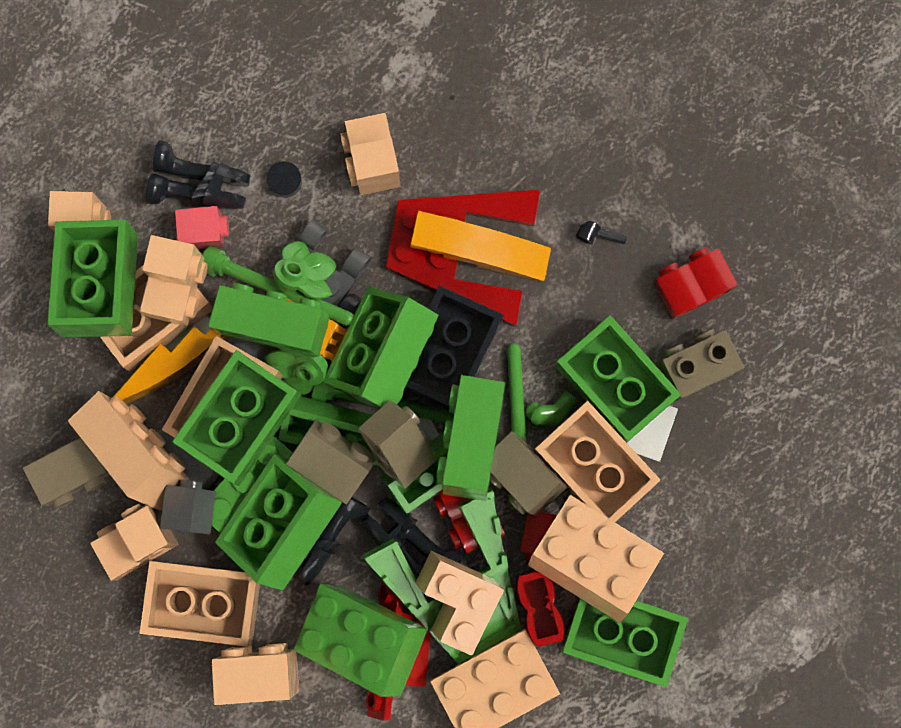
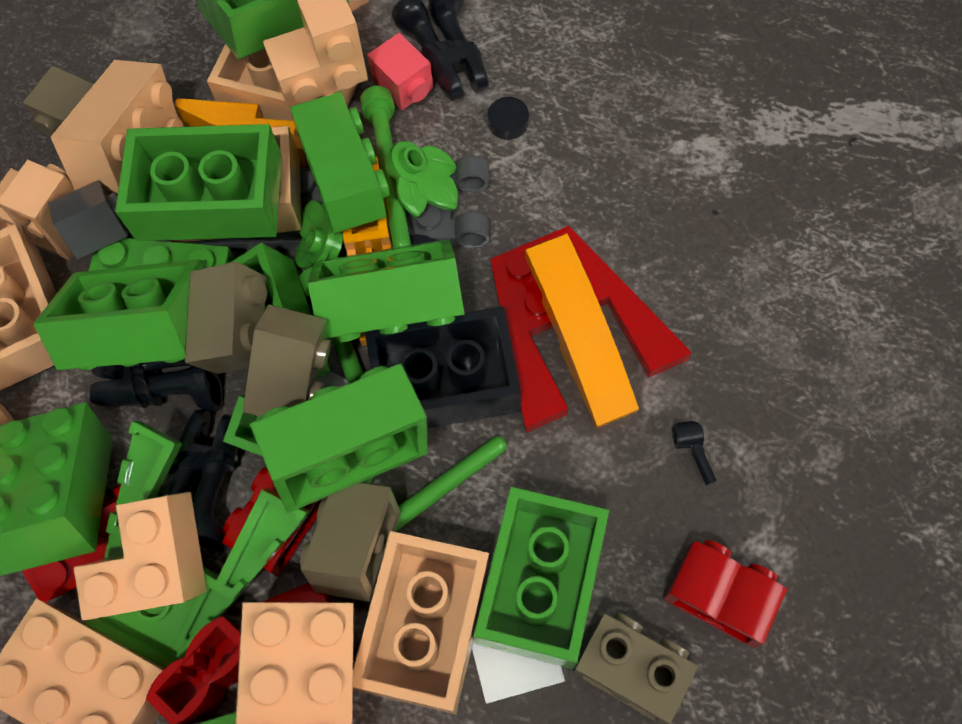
camera: 60 degrees right, 15 degrees down
light nougat brick [340,113,401,195] -> none
bright green arm [526,391,578,427] -> none

